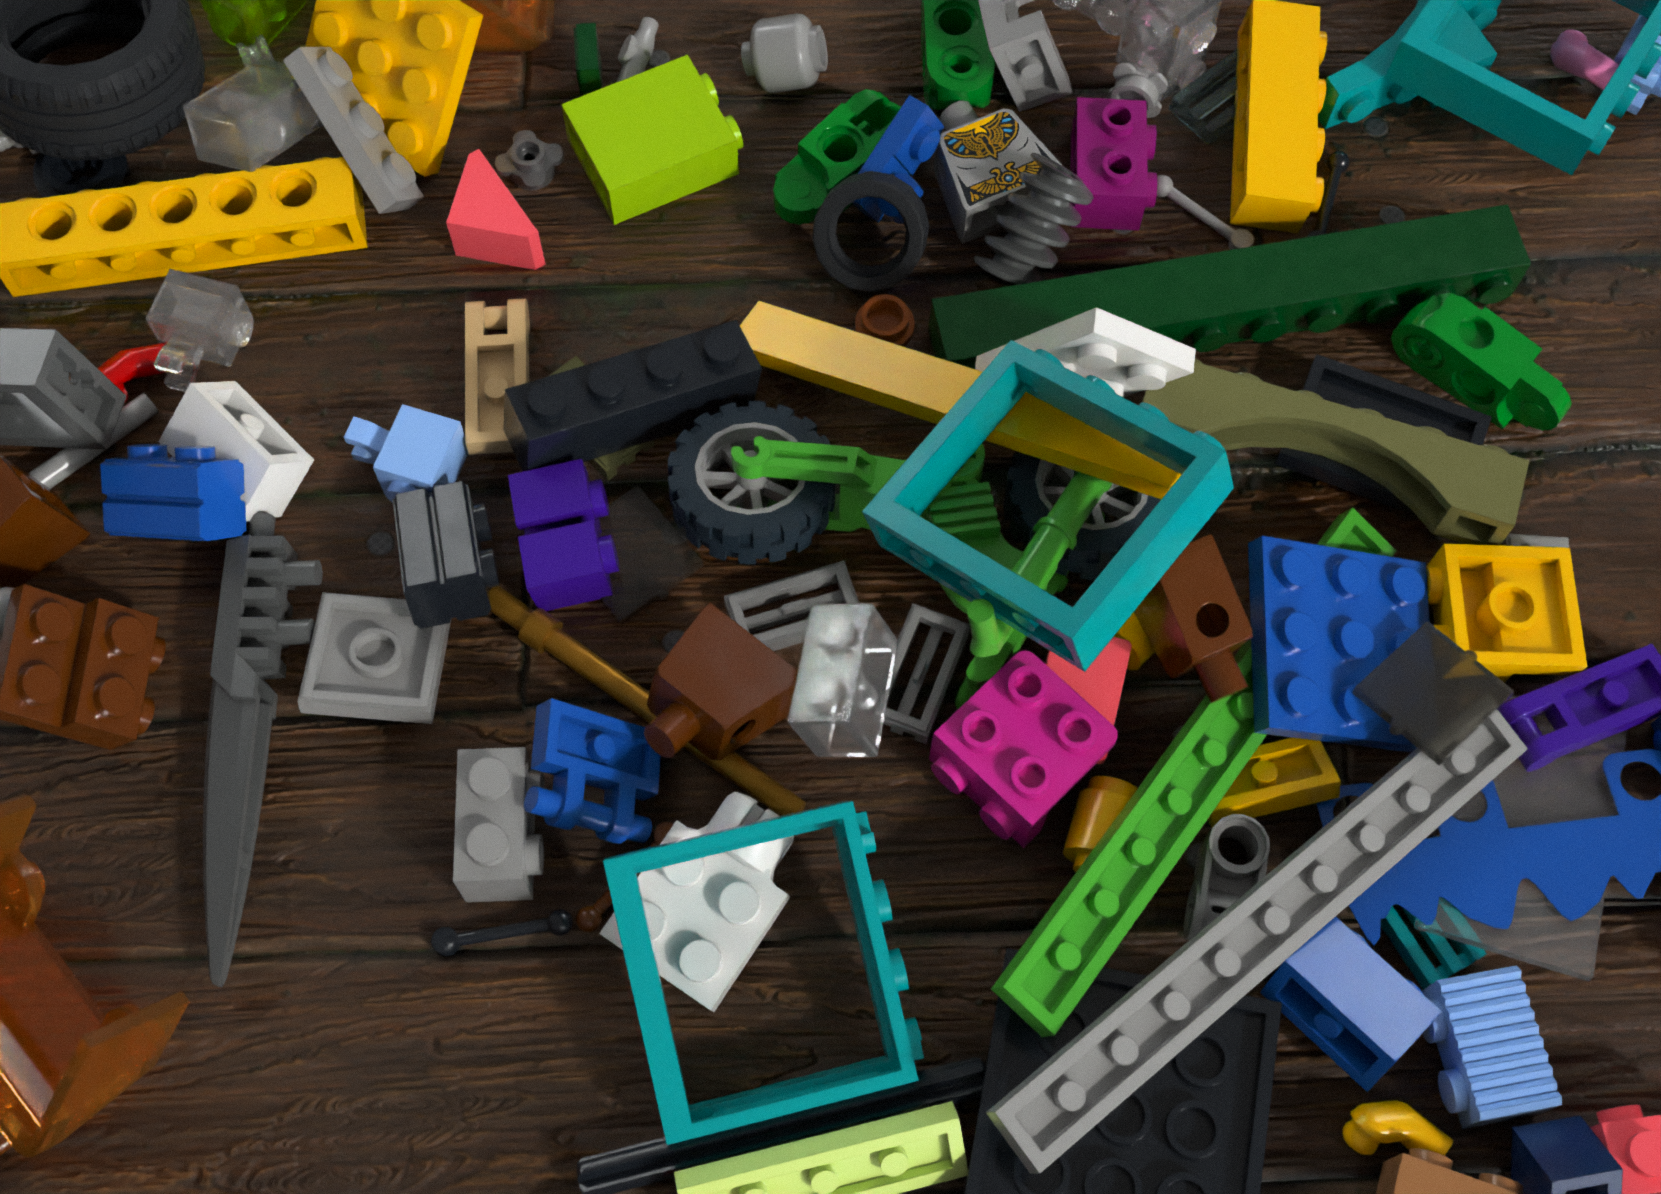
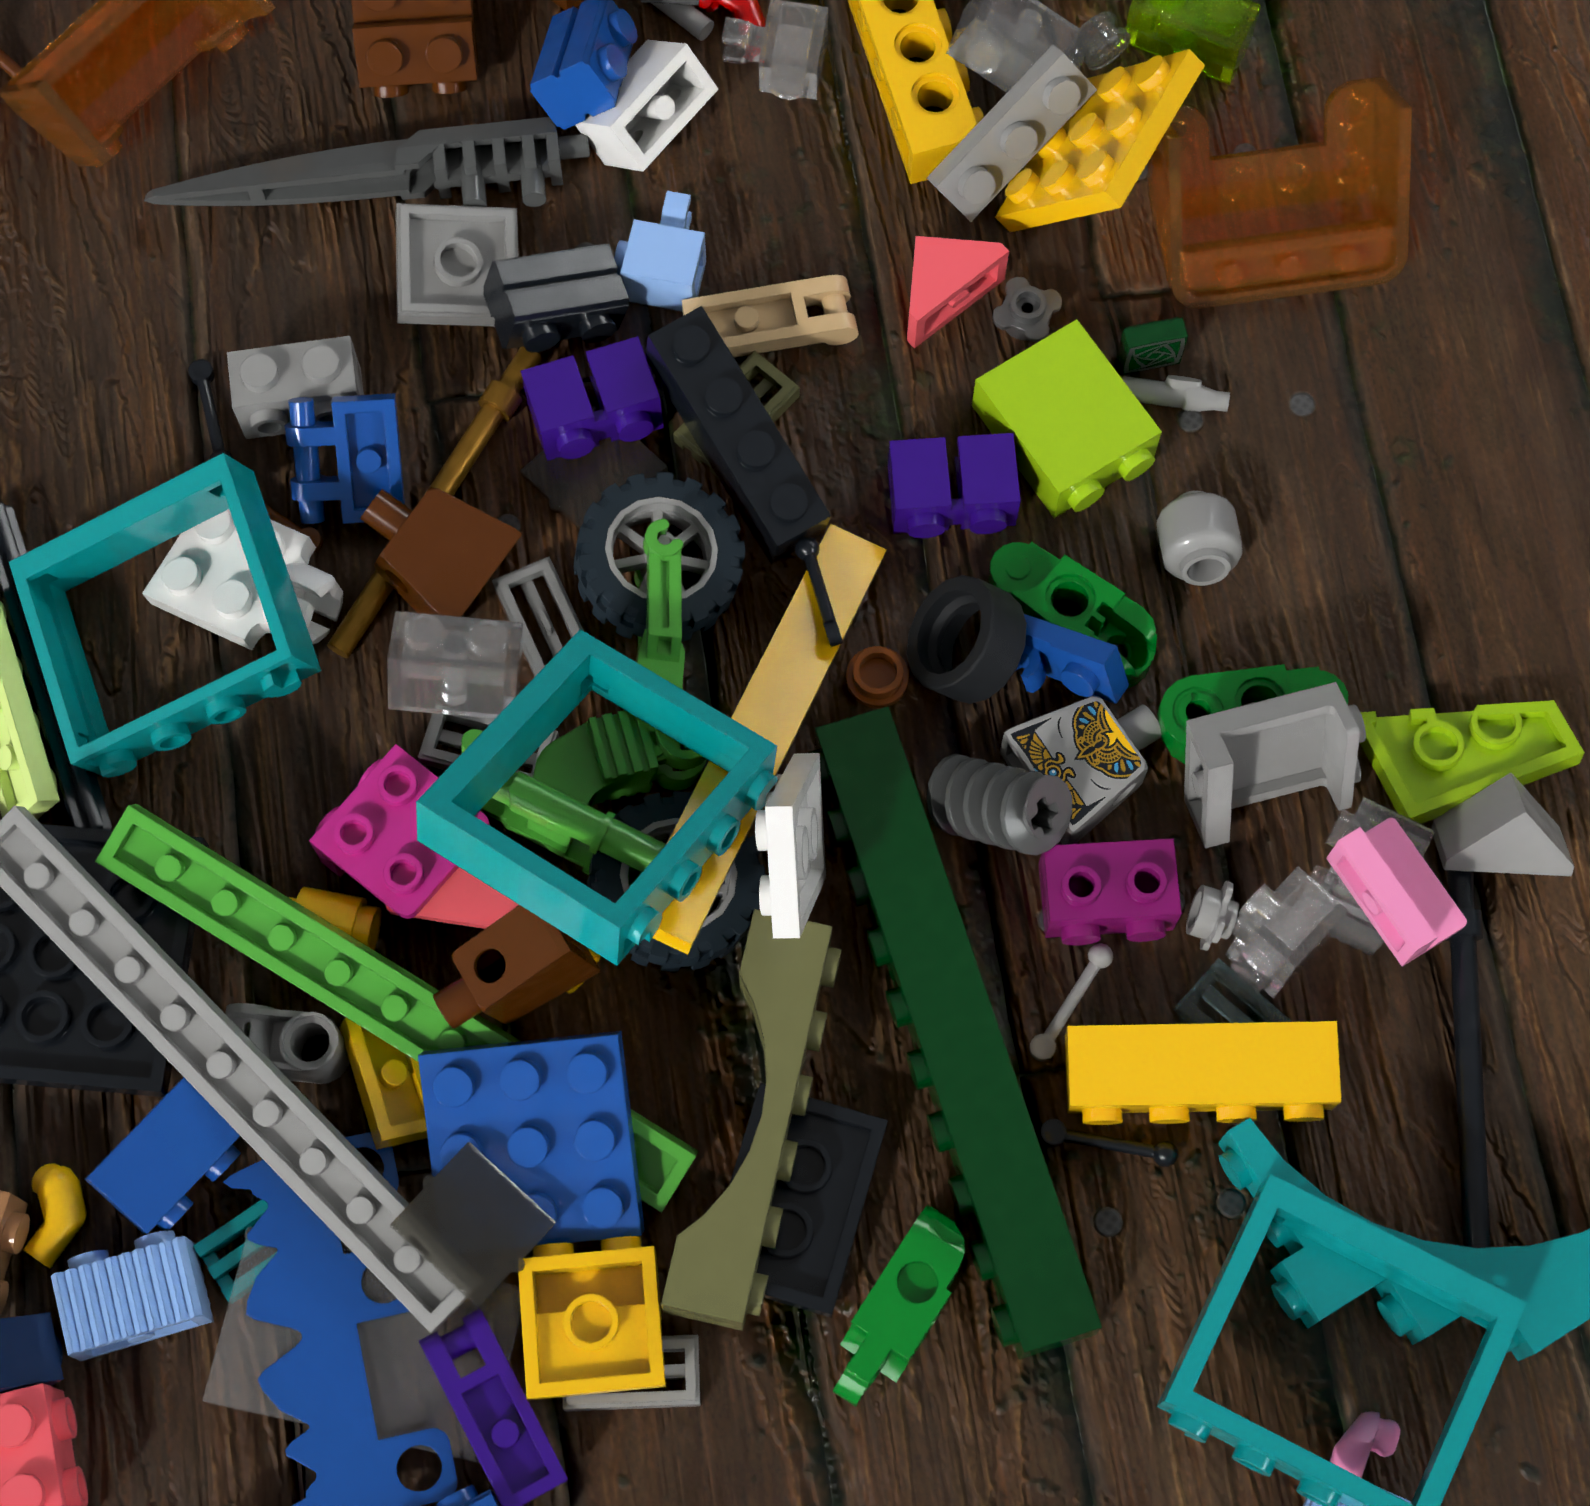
camera: 85 degrees right, 5 degrees up
none -> black hinge [795,536,843,647]
none -> dark purple piece [887,433,1021,538]

